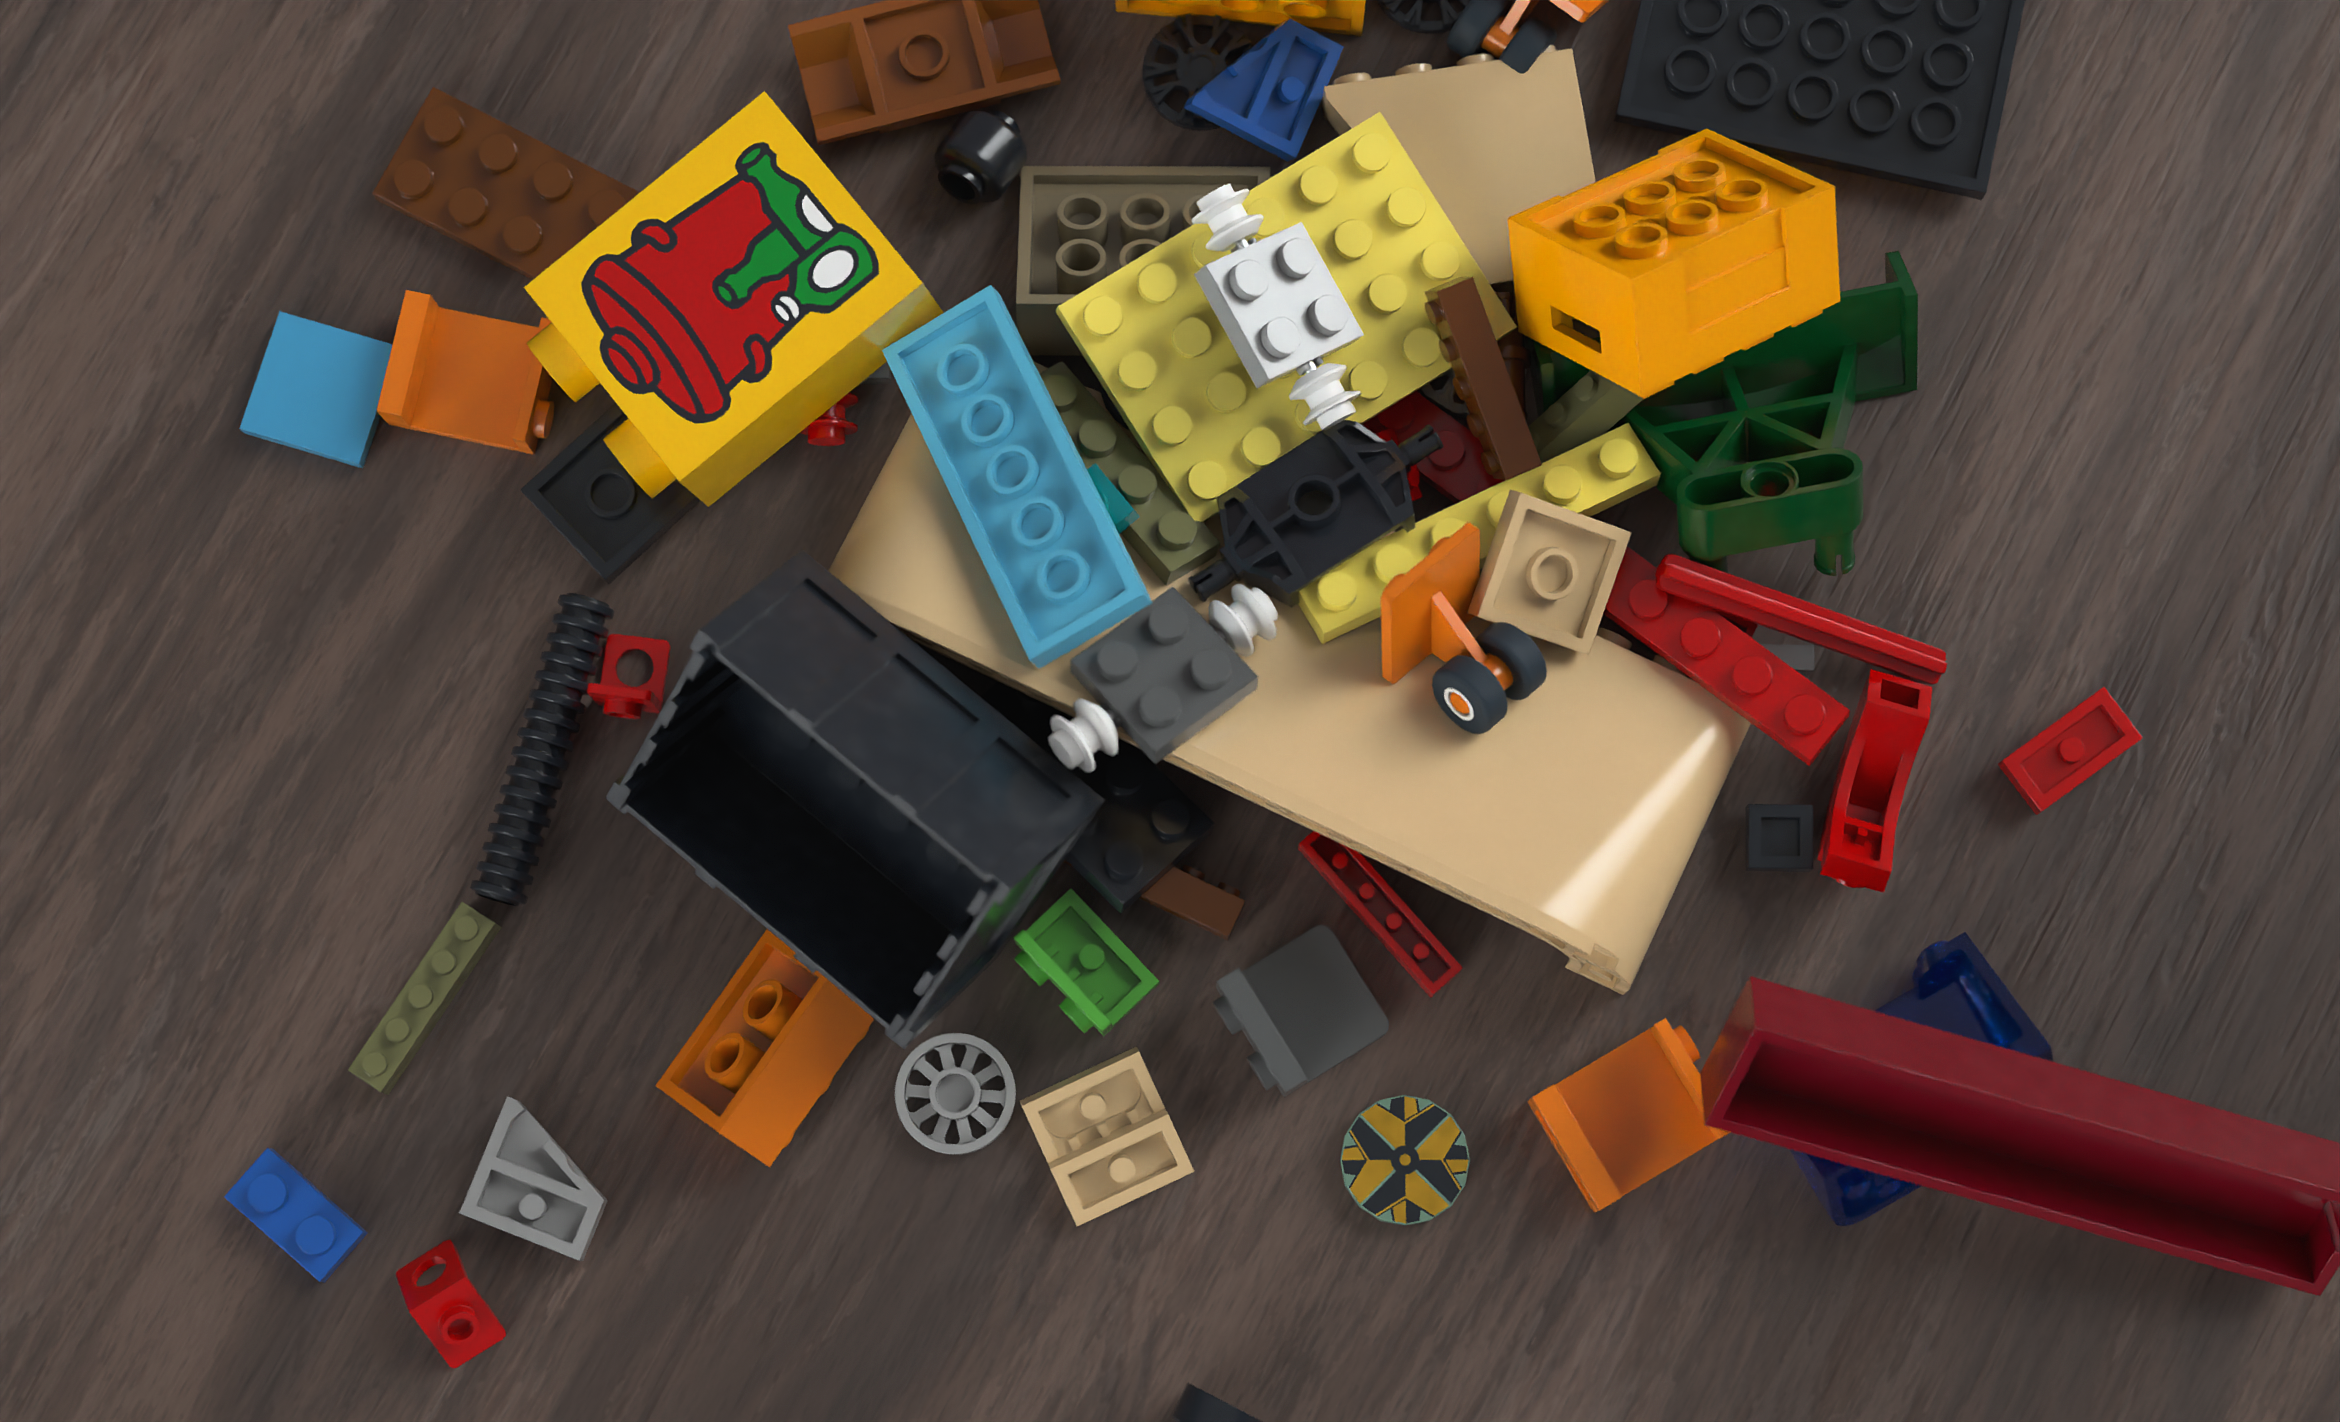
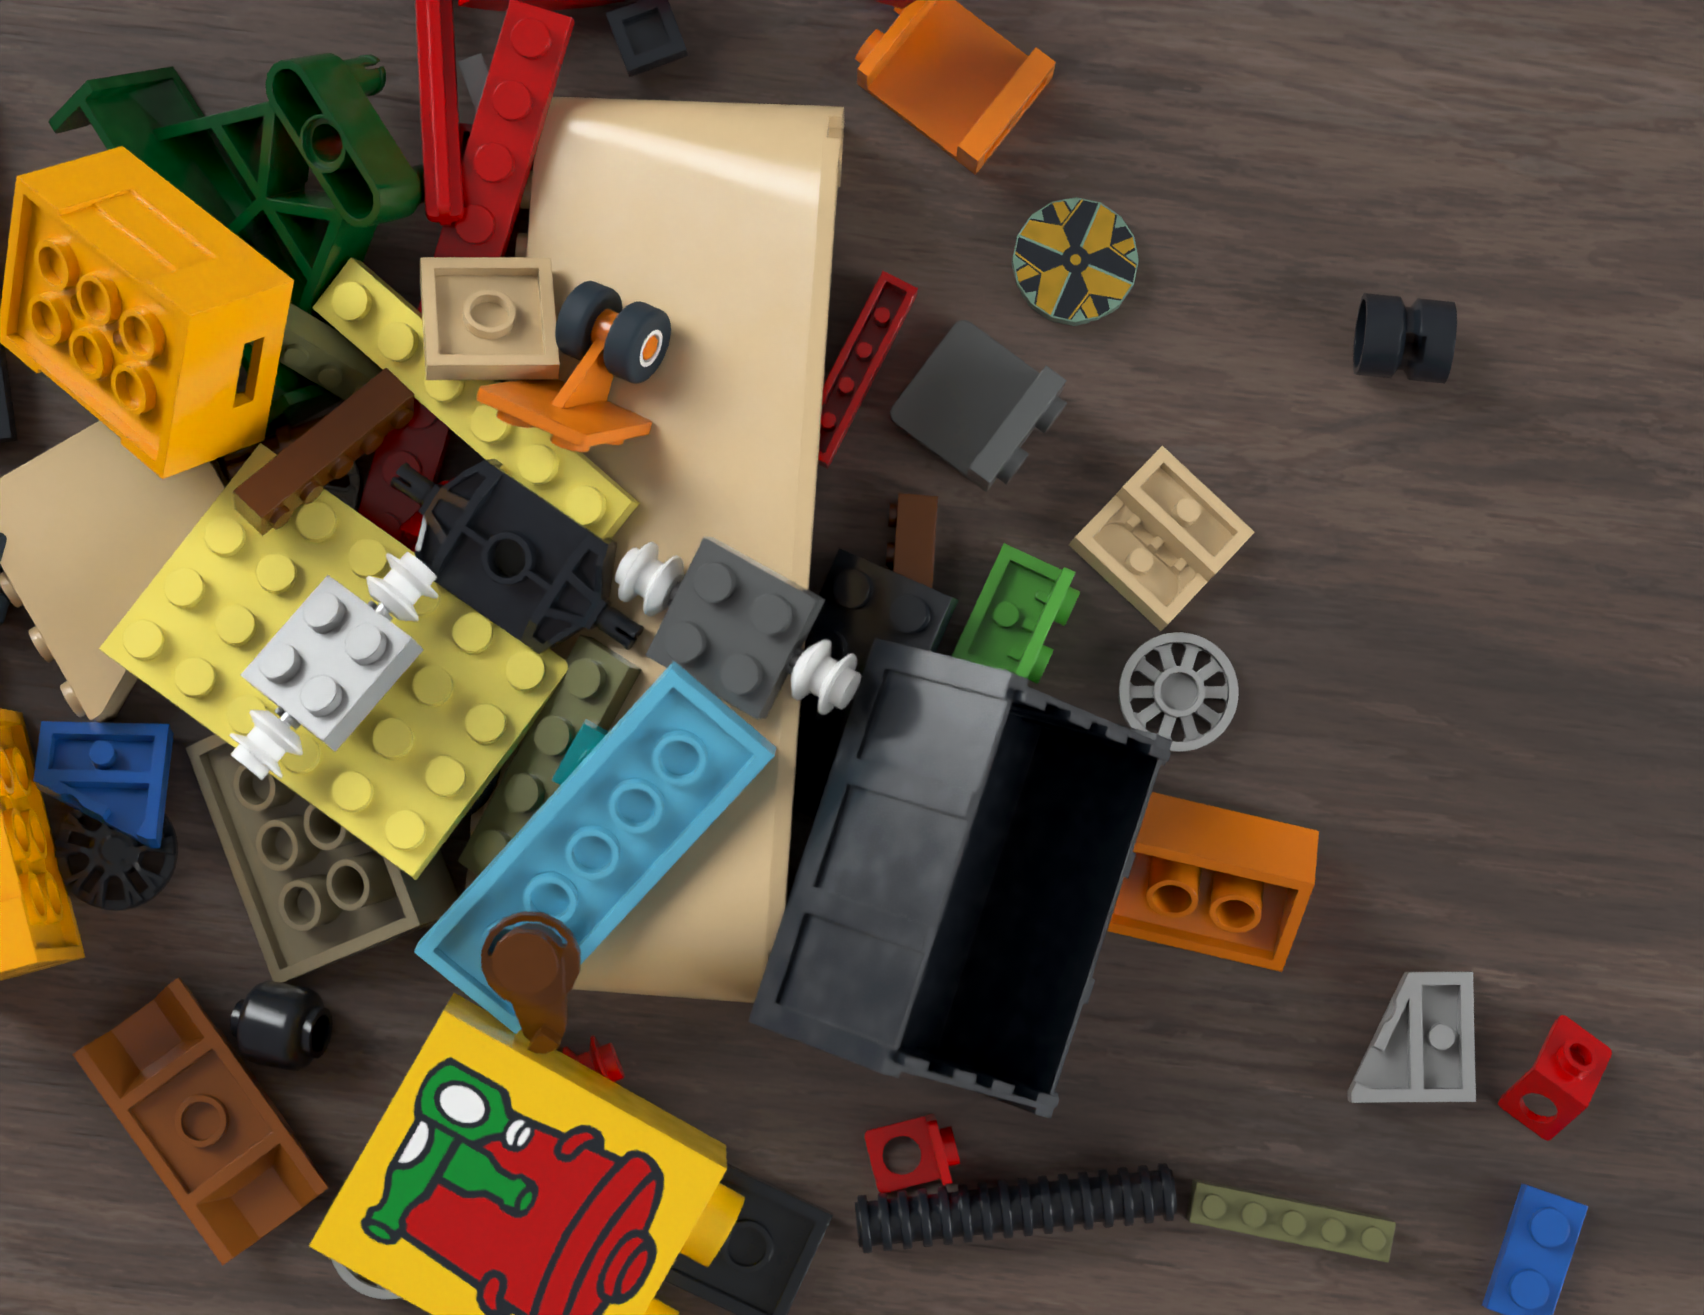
camera: 115 degrees left, 5 degrees up
none -> reddish brown piece [481,911,581,1054]

